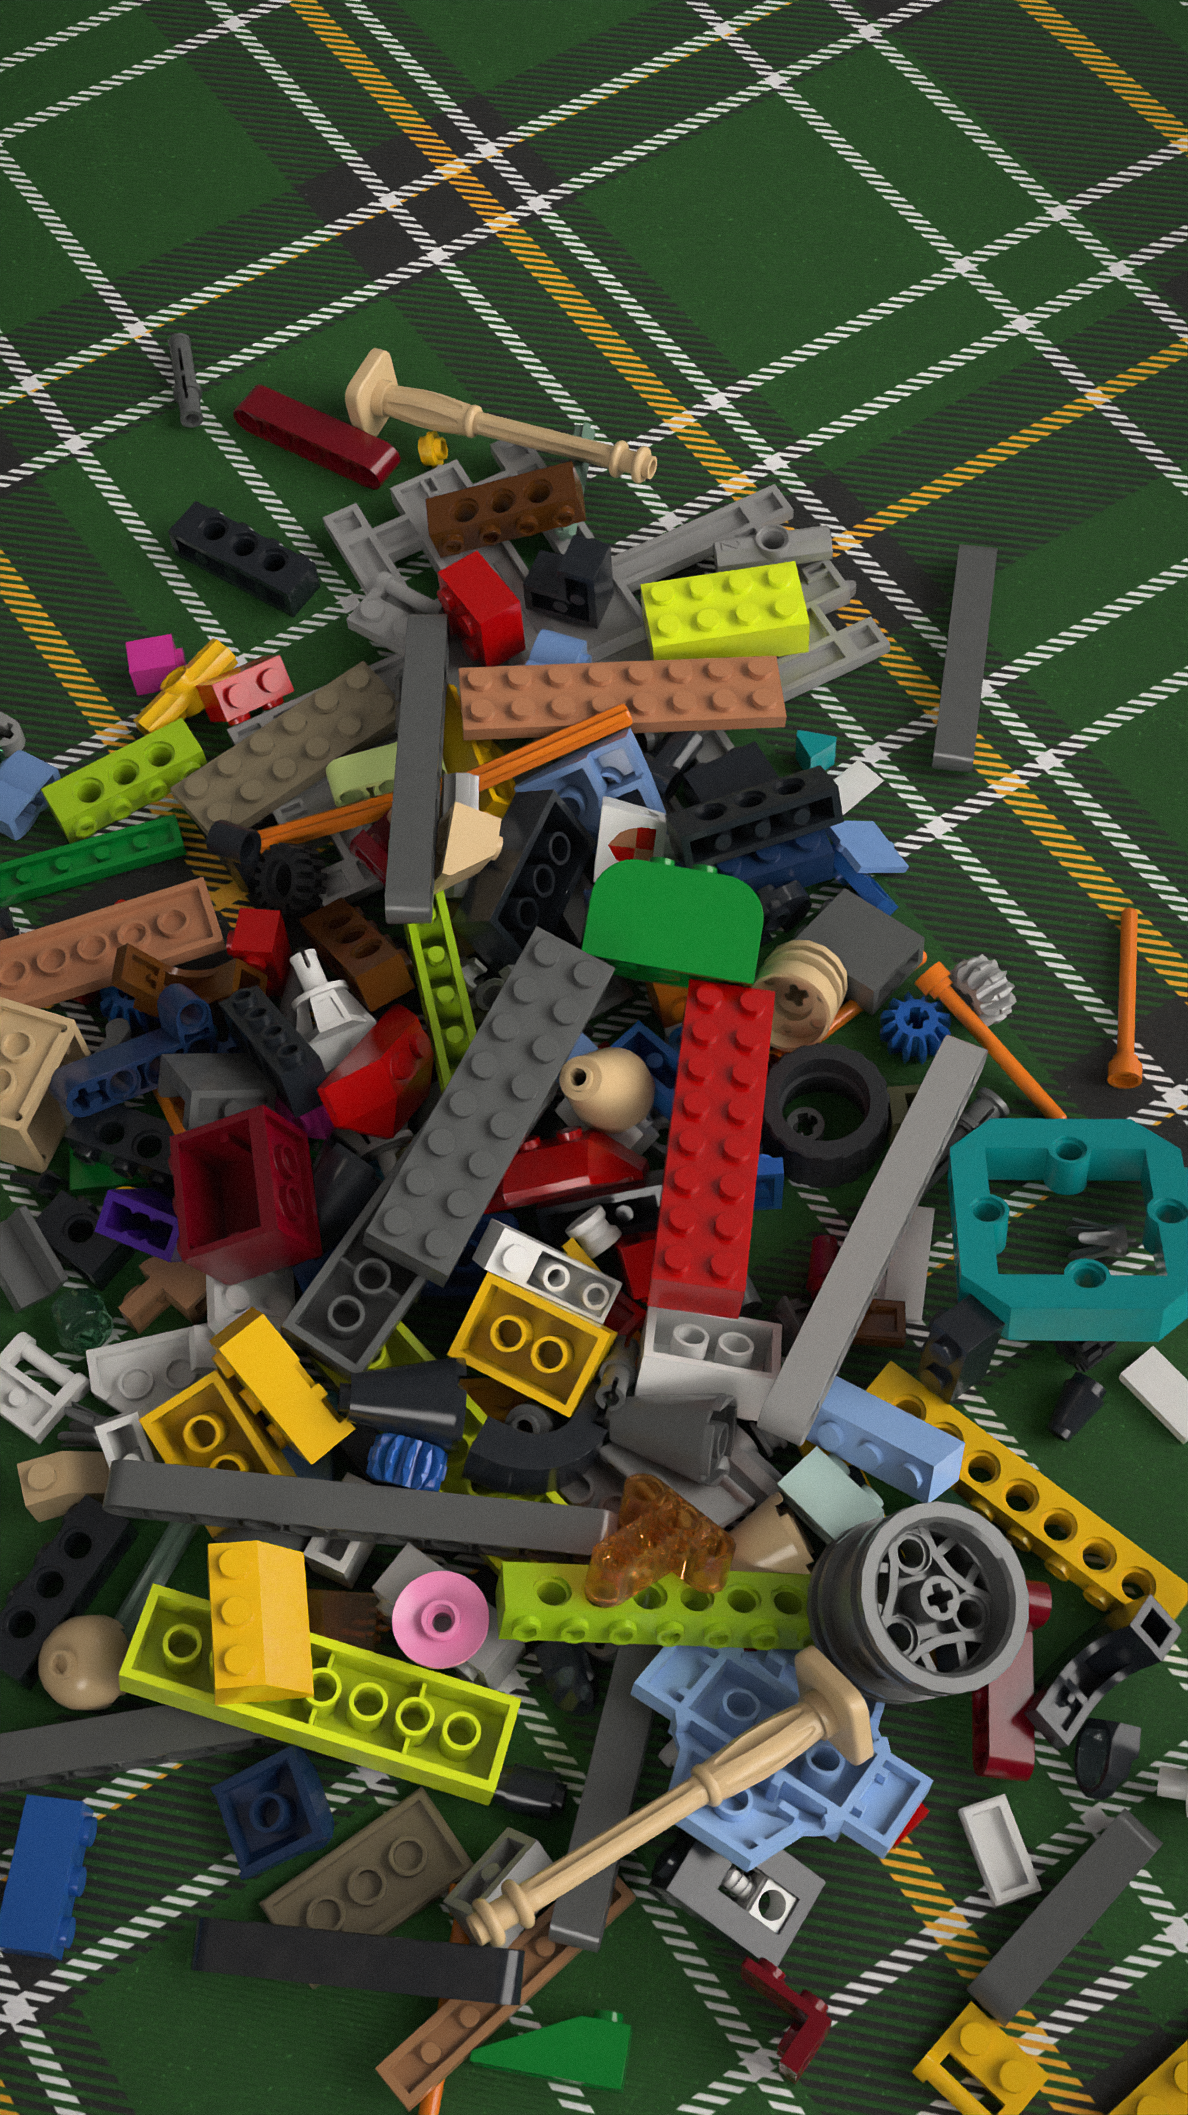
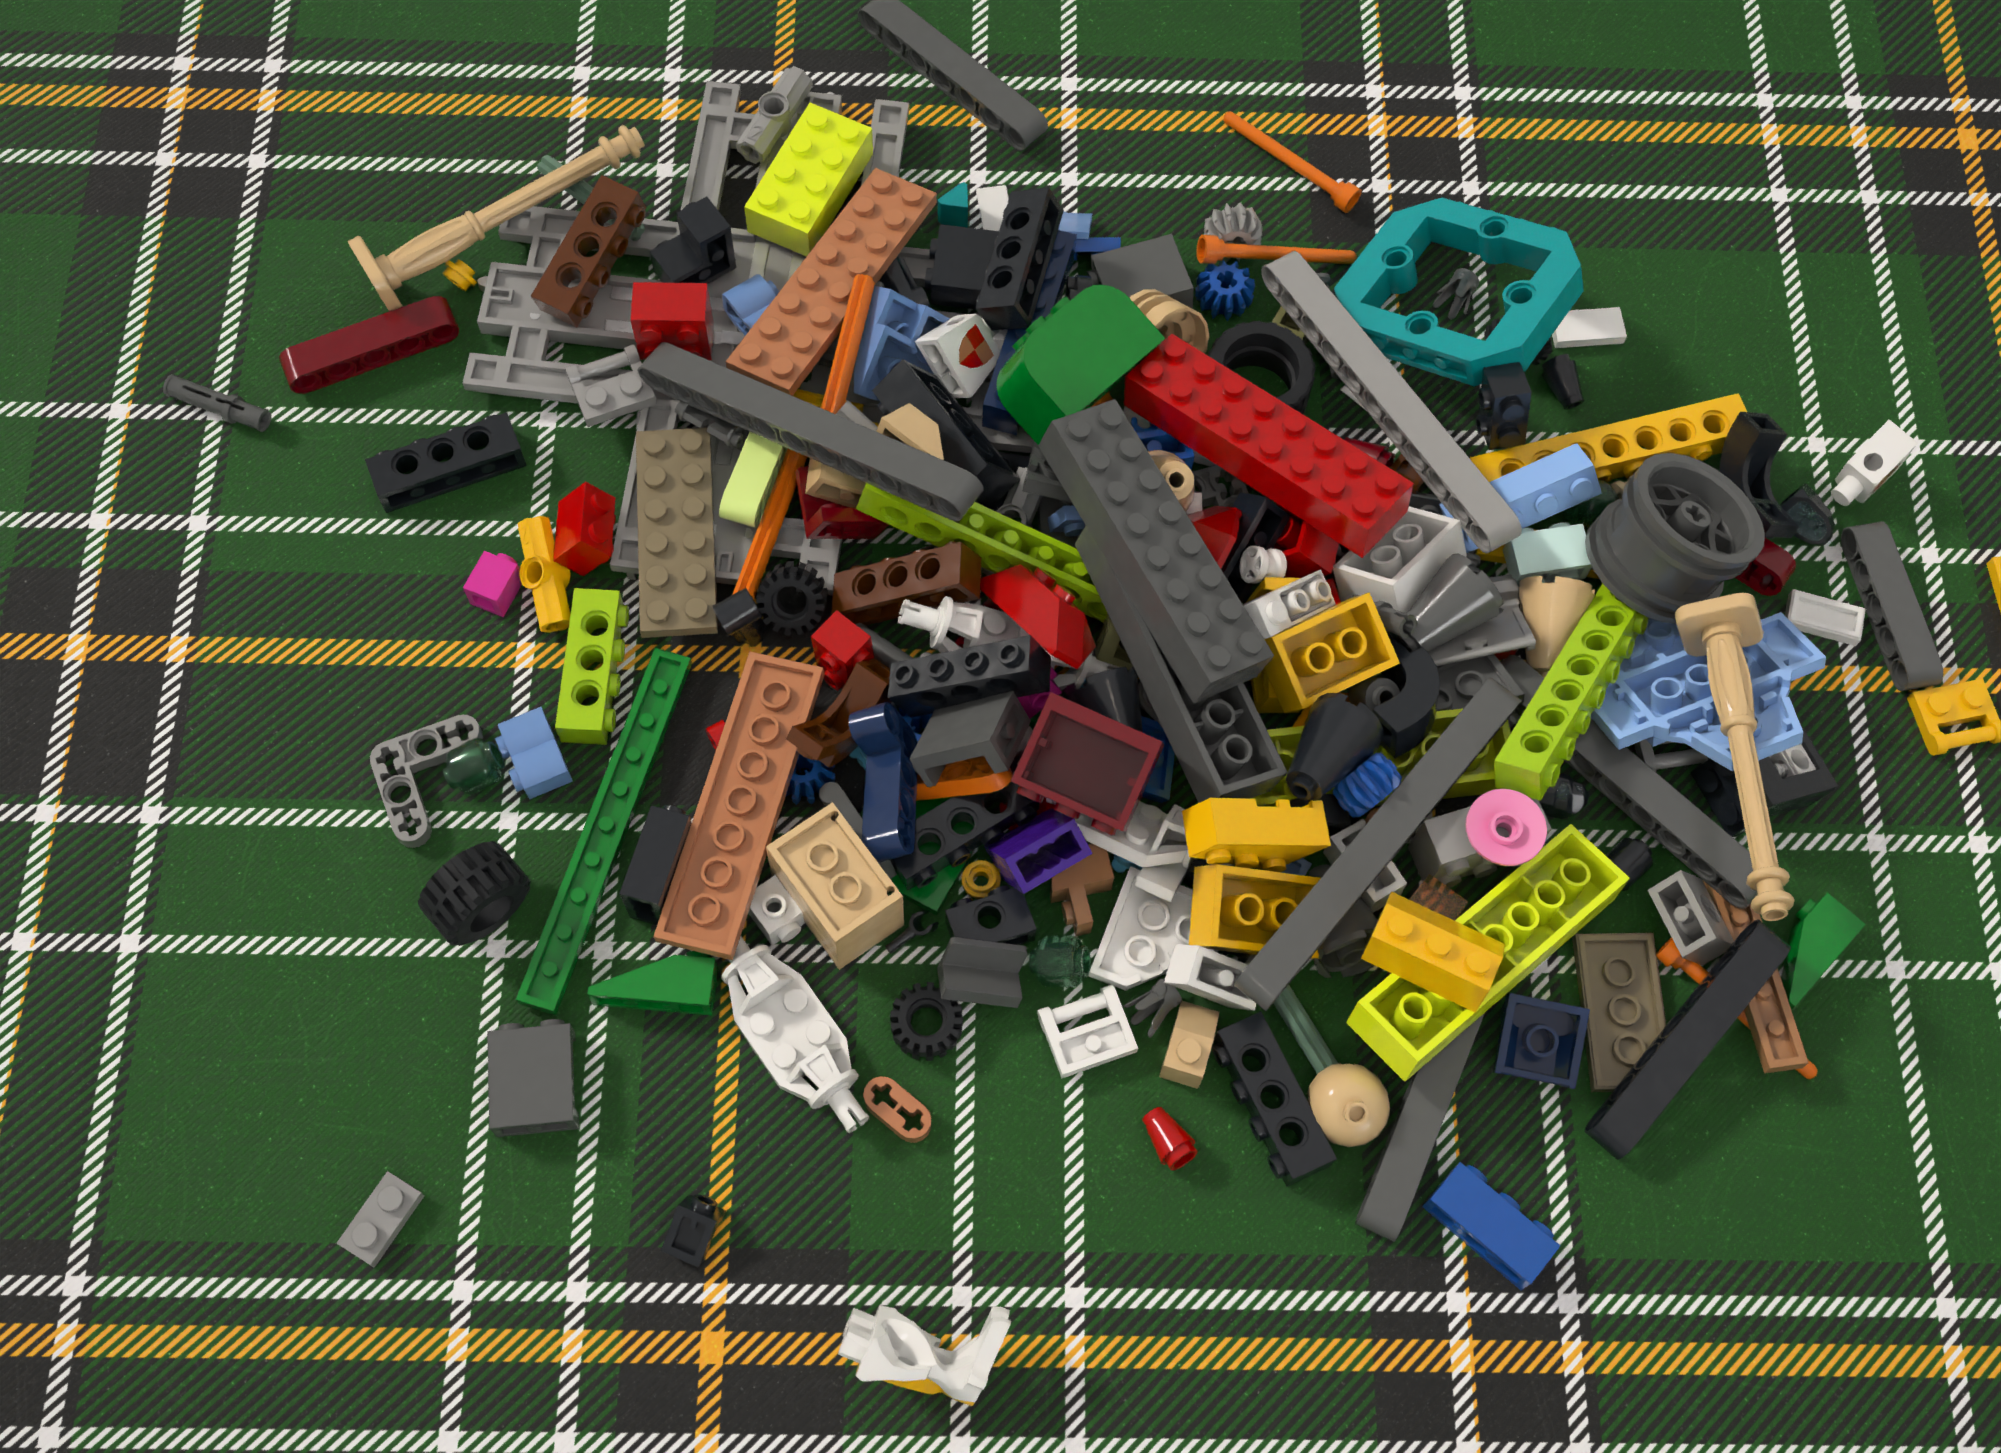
camera: 65 degrees left, 5 degrees up
clear orange beam [584,1473,736,1607] -> none
dark red bracket [741,1956,832,2085] -> none

